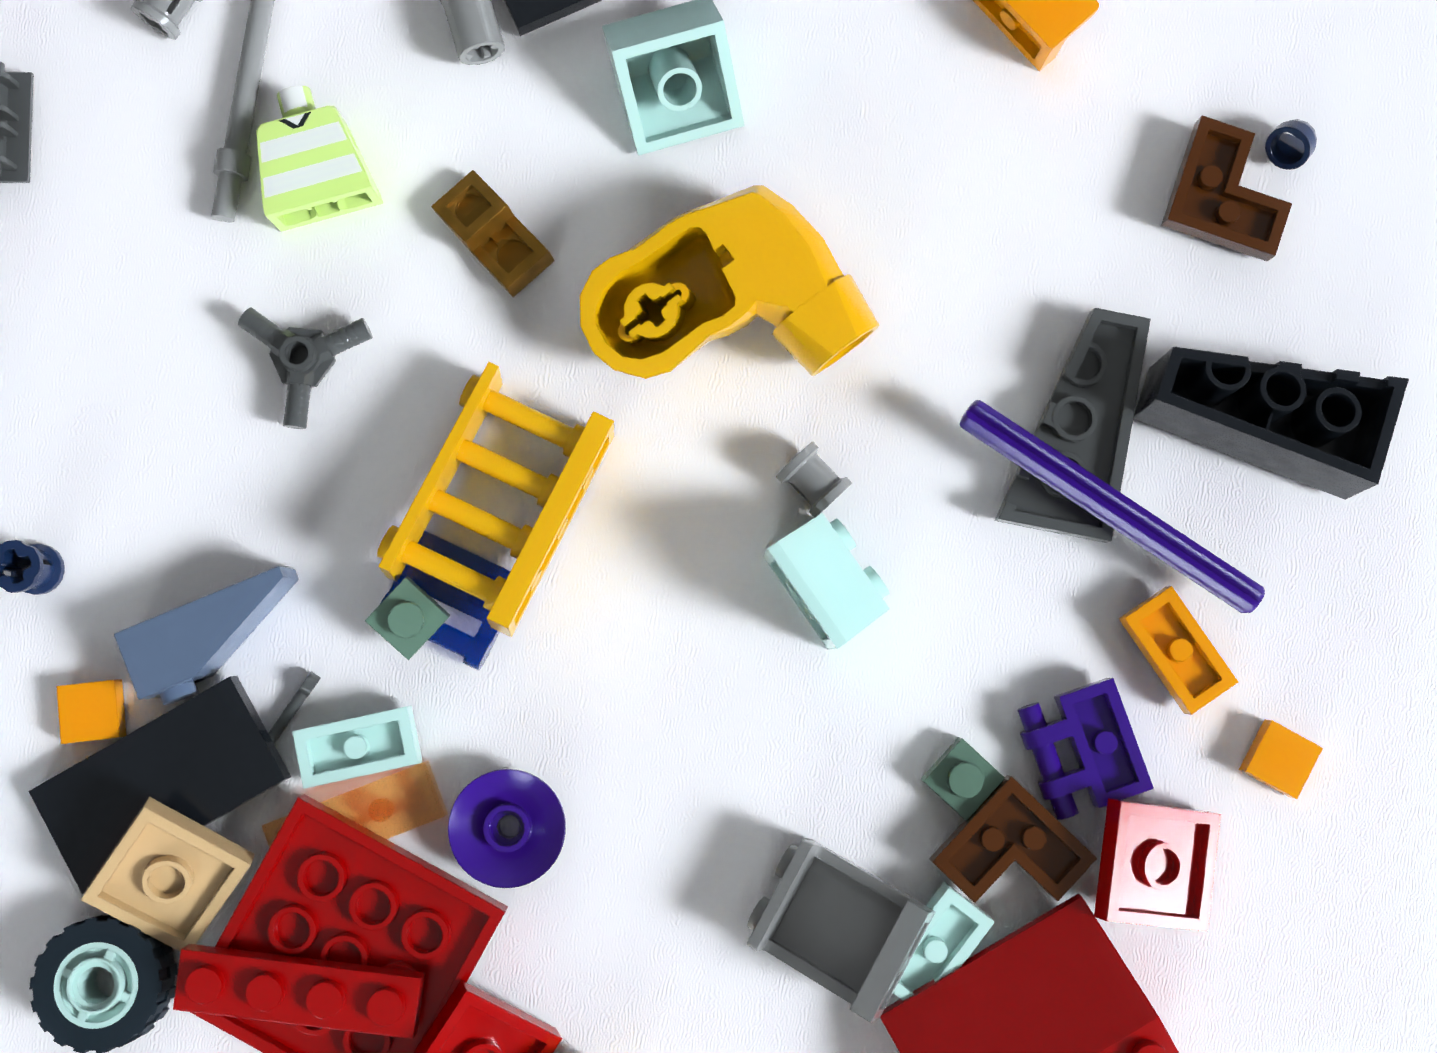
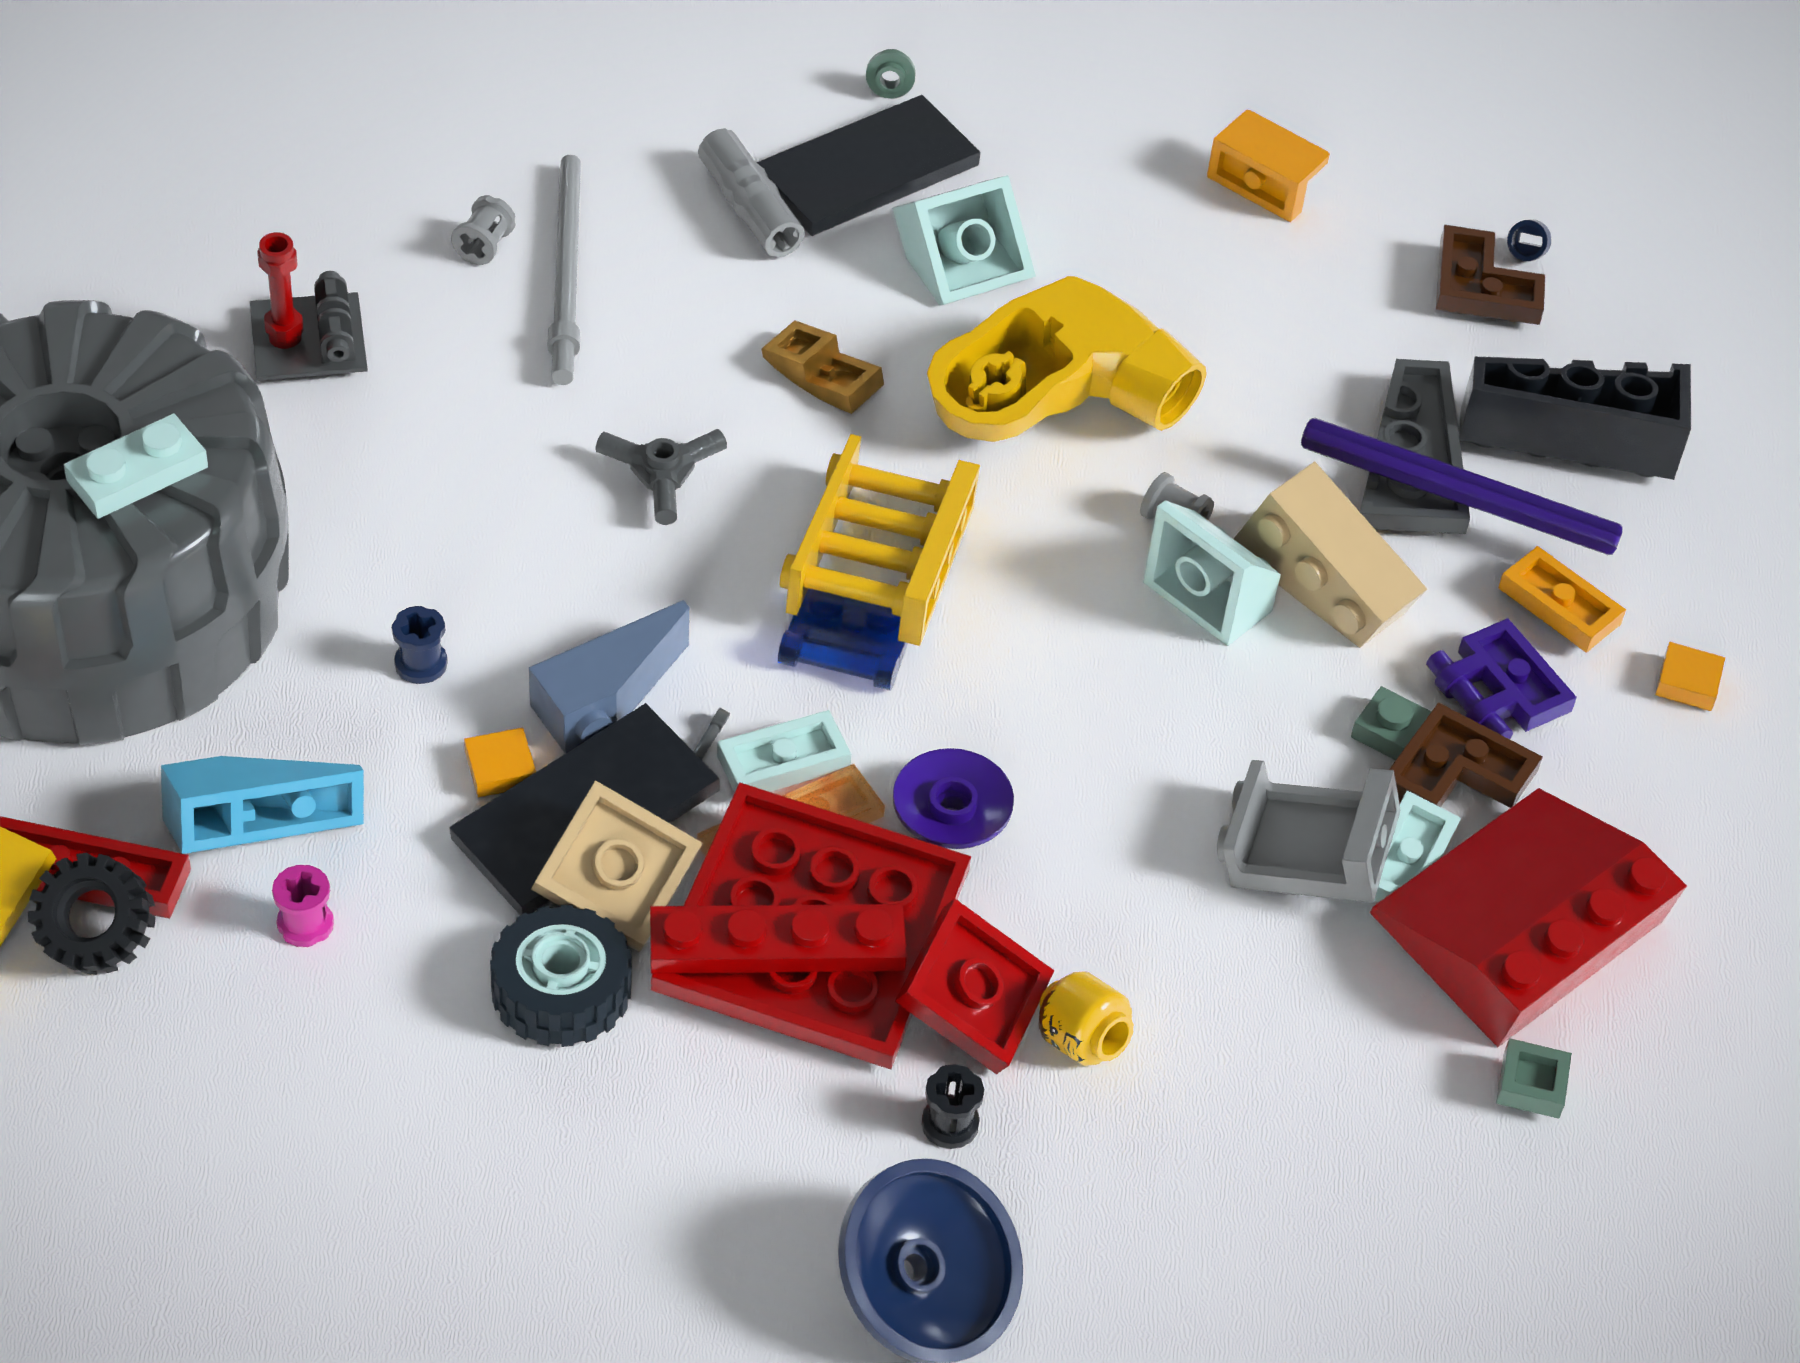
camera: 10 degrees left, 35 degrees down
yellowish green torso [256,85,383,232] -> none
sand green plate [365,576,450,661] -> none
plate [1094,798,1221,932] -> none
none -> tan wedge [1234,461,1427,648]

